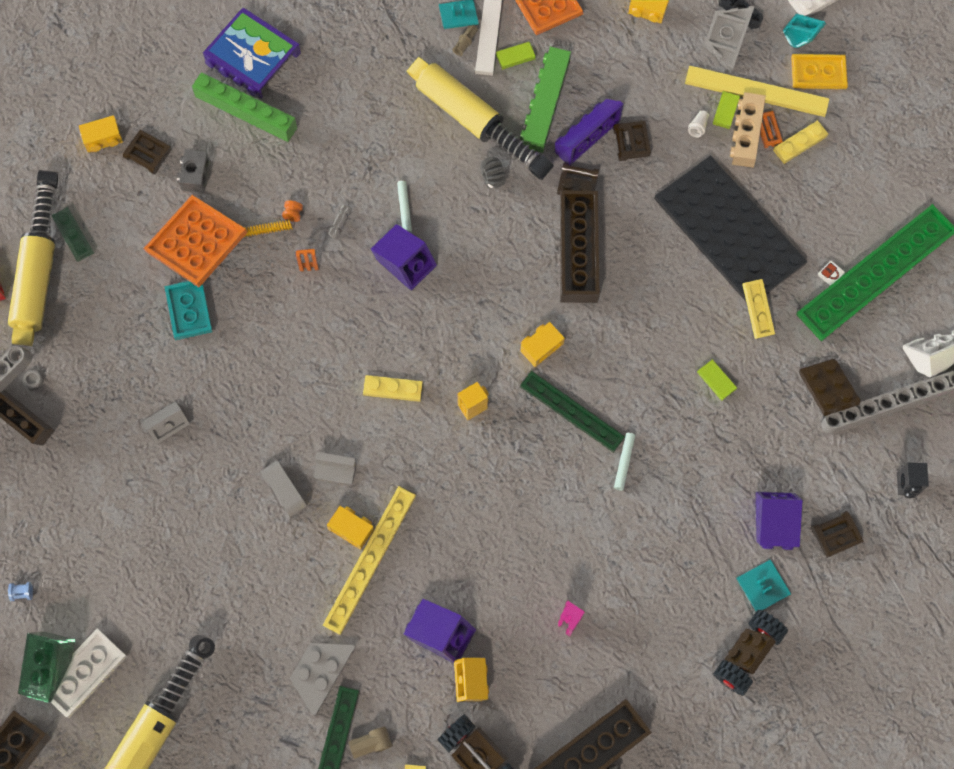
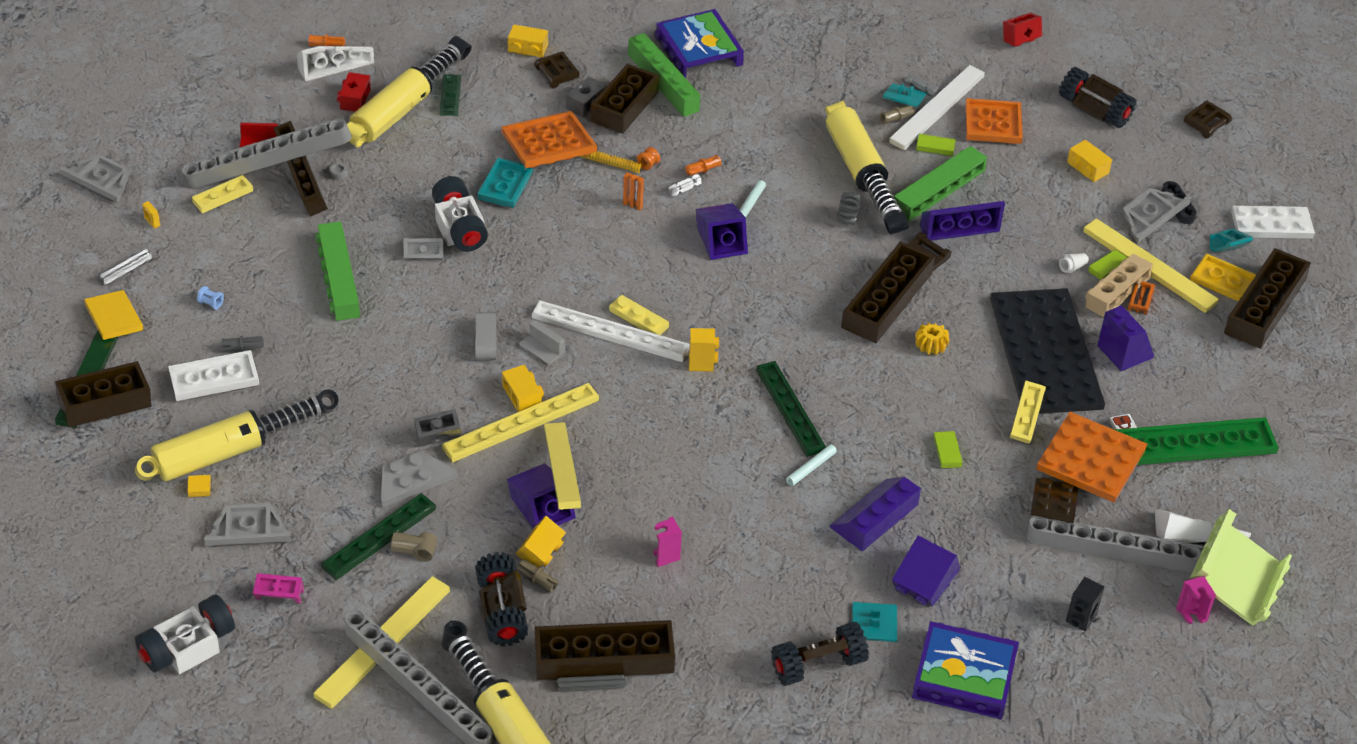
camera: 30 degrees right, 25 degrees down
clear green slope [18,631,75,703] -> none
yellow brick [520,322,565,367] -> none
dark brown plate [613,121,651,161] -> none
light yellow plate [773,120,828,164] -> none
dark brown plate [811,511,864,558] -> none
none -> dark grey axle [221,336,264,352]
none -> bright green brick [315,221,360,321]
none -> flat silver brick [414,409,461,447]
none -> brick [432,176,488,252]
none -> dark tan axle [517,560,559,593]
none -> white tile [532,300,689,362]
none -> light yellow tile [544,422,581,510]
none -> dark brown brick [591,63,659,134]
none -> orange axle [685,155,721,176]
none -> dark purple slope [830,477,921,552]
none -> panel [912,621,1019,720]
none -> yellow gear [915,322,950,356]
none -> orange plate [1036,412,1147,503]
none -> dark purple slope [1097,305,1154,371]
none -> dark brown brick [1224,248,1311,349]

